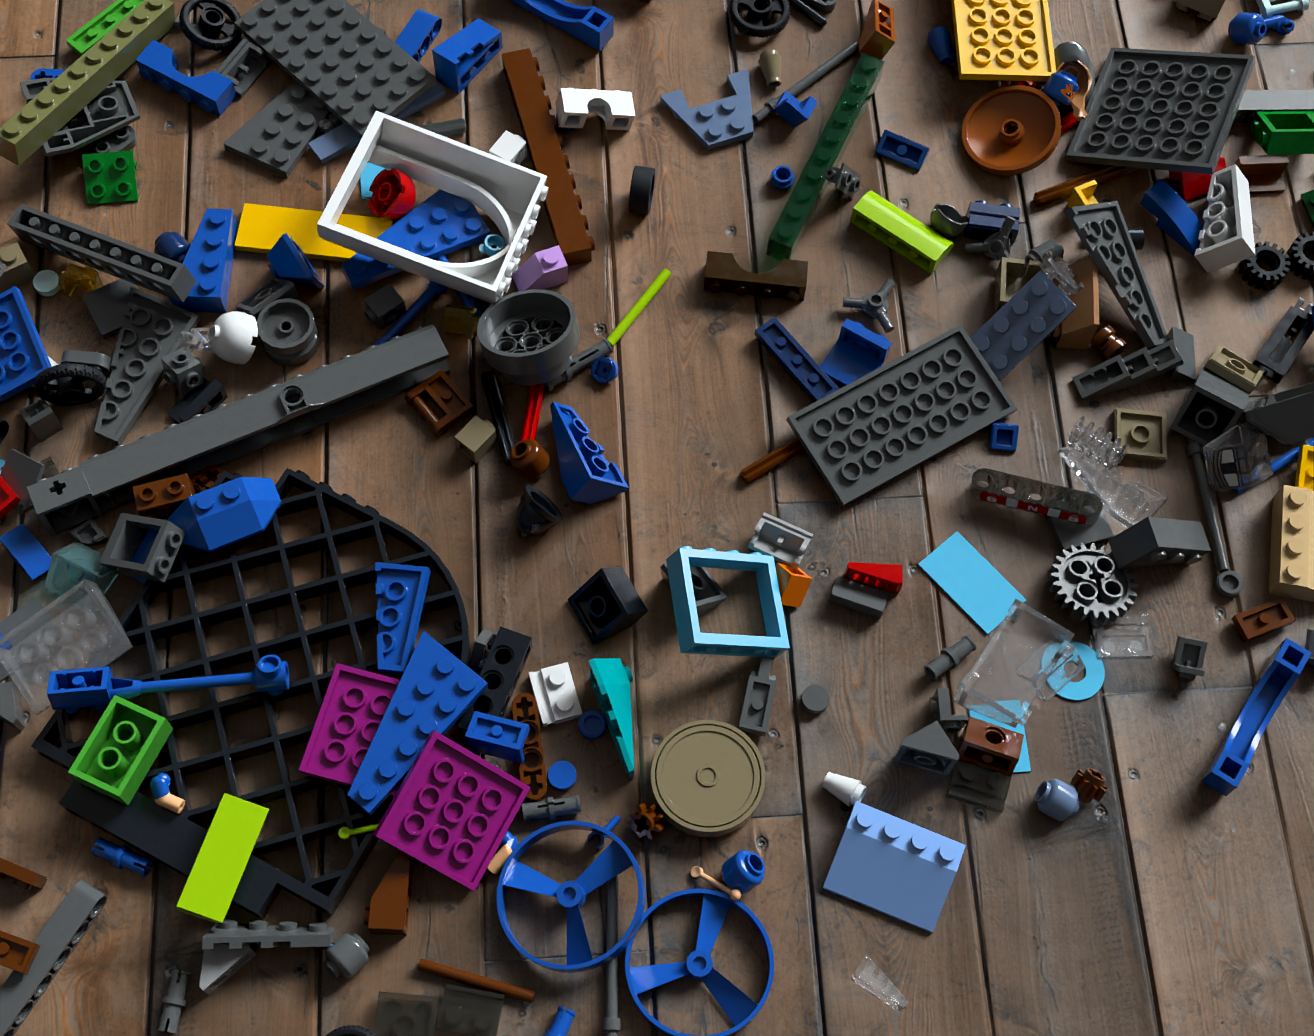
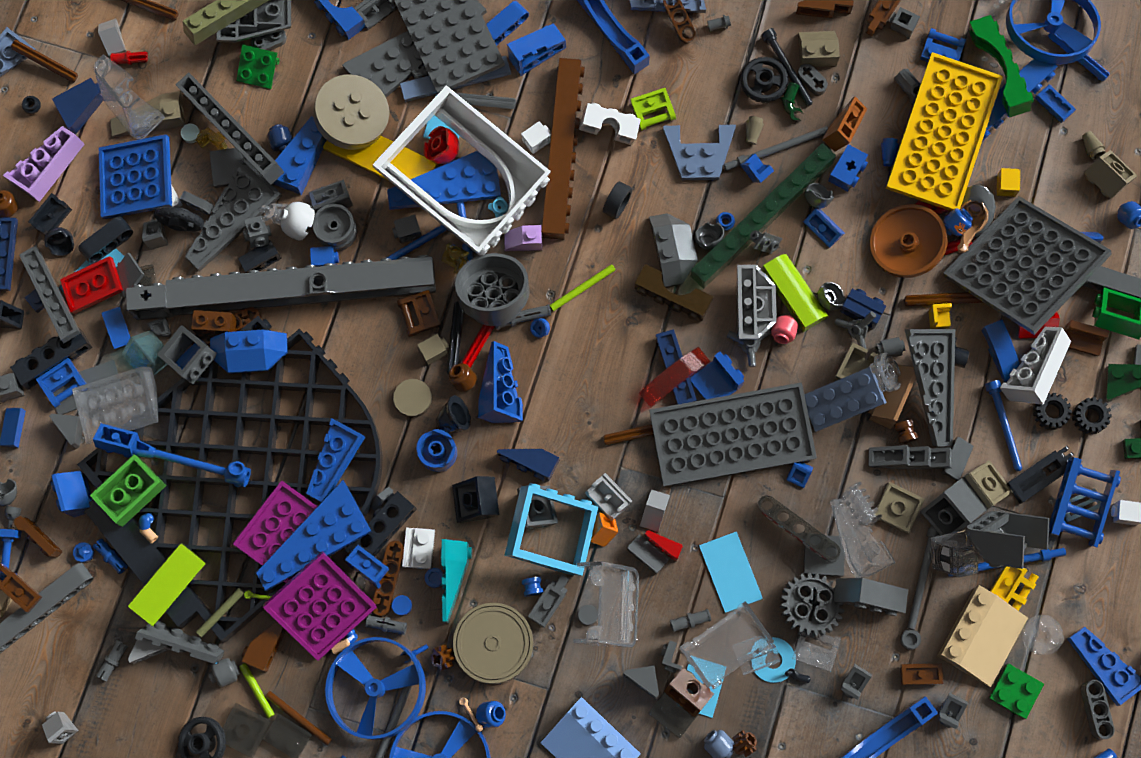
camera: 30 degrees right, 10 degrees up
blue slope [267,233,325,289] -> none
white cone [822,772,867,807] -> none
none -> blue slope [51,471,93,518]
none -> blue tile [73,542,94,563]
none -> olive bar [196,588,244,637]
none -> lime bar [239,663,275,719]
none -> blue brick [310,246,339,267]
none -> brick [313,75,389,150]
none -> dark tan tile [393,379,432,417]
none -> blue brick [416,429,457,472]
none -> dark blue slope [497,449,560,481]
none -> blue wheel [521,577,543,597]
none -> clear windscreen [573,561,639,647]
none -> lime plate [630,88,676,131]
none -> clear red slope [639,347,711,408]
none -> light grey slope [640,490,670,532]
none -> dark grey wedge [649,213,698,288]
none -> dark grey hair [695,222,724,250]
none -> light grey wedge [736,265,776,340]
none -> coral head [771,315,799,344]
none -> dark green piece [781,82,804,122]
none -> black piece [785,668,811,683]
none -> dark grey hair [805,183,834,209]
none -> blue brick [828,144,868,192]
none -> blue piece [985,380,1022,472]
none -> yellow panel [997,168,1020,197]

